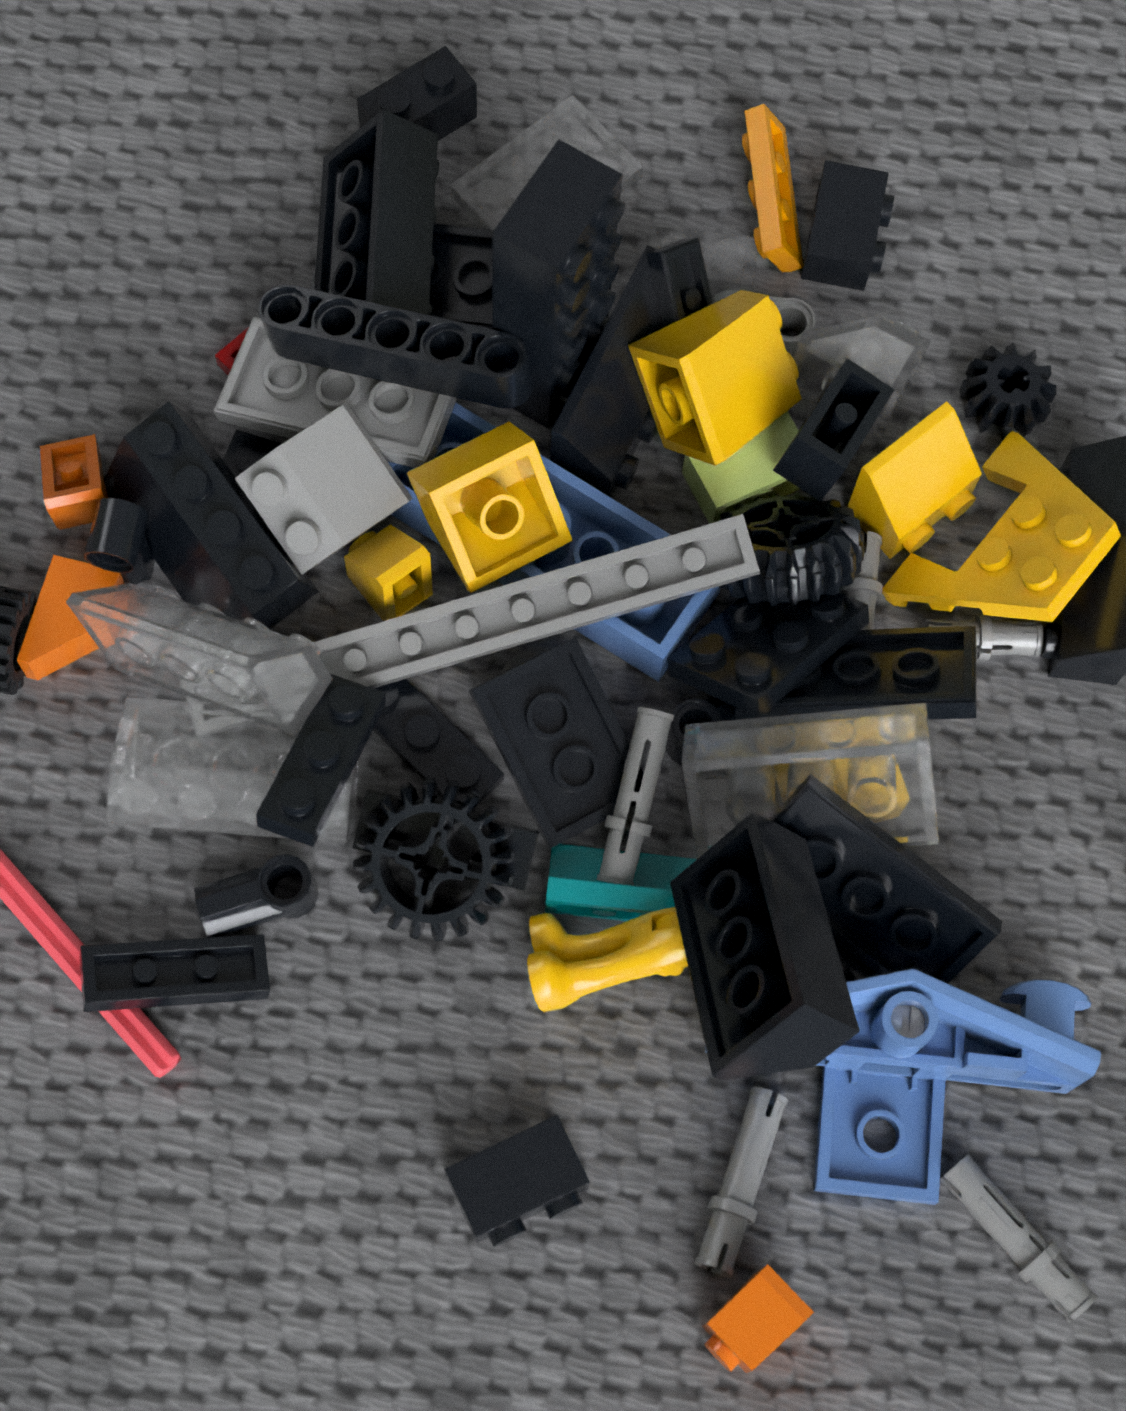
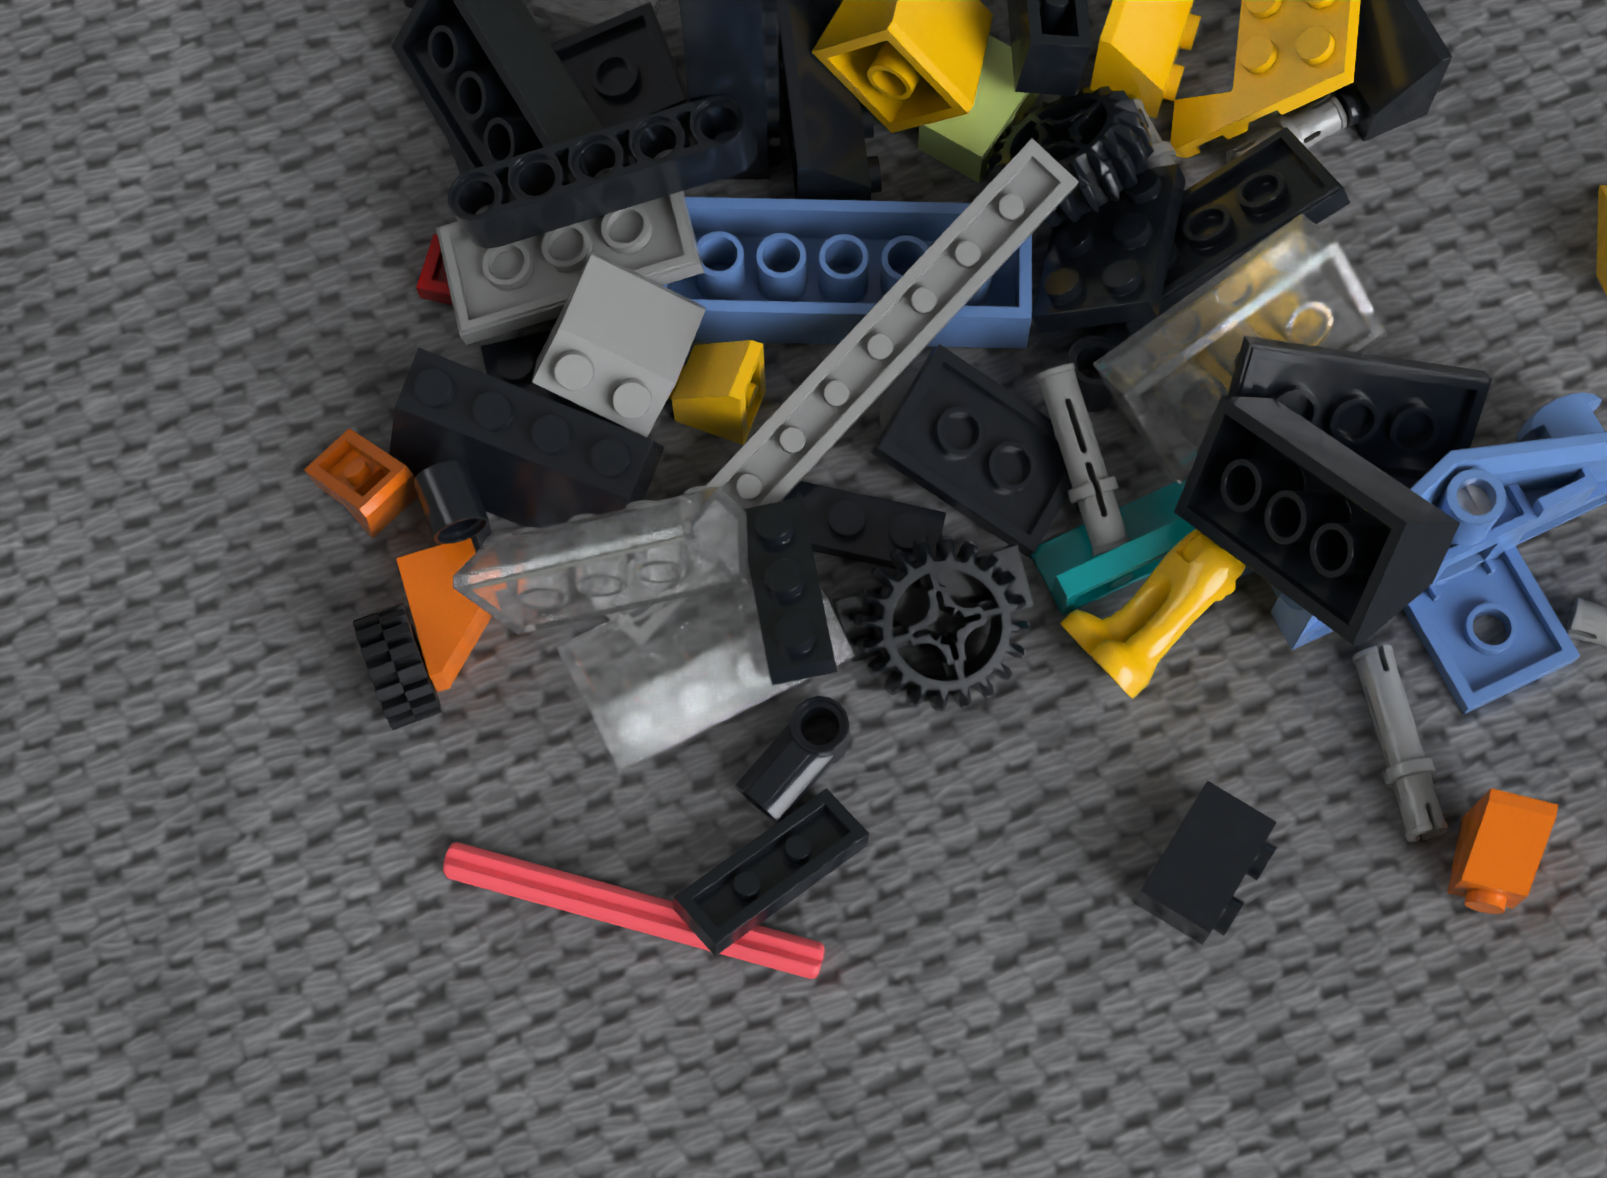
camera: 25 degrees left, 0 degrees up
yellow slope [407,421,573,593] -> none

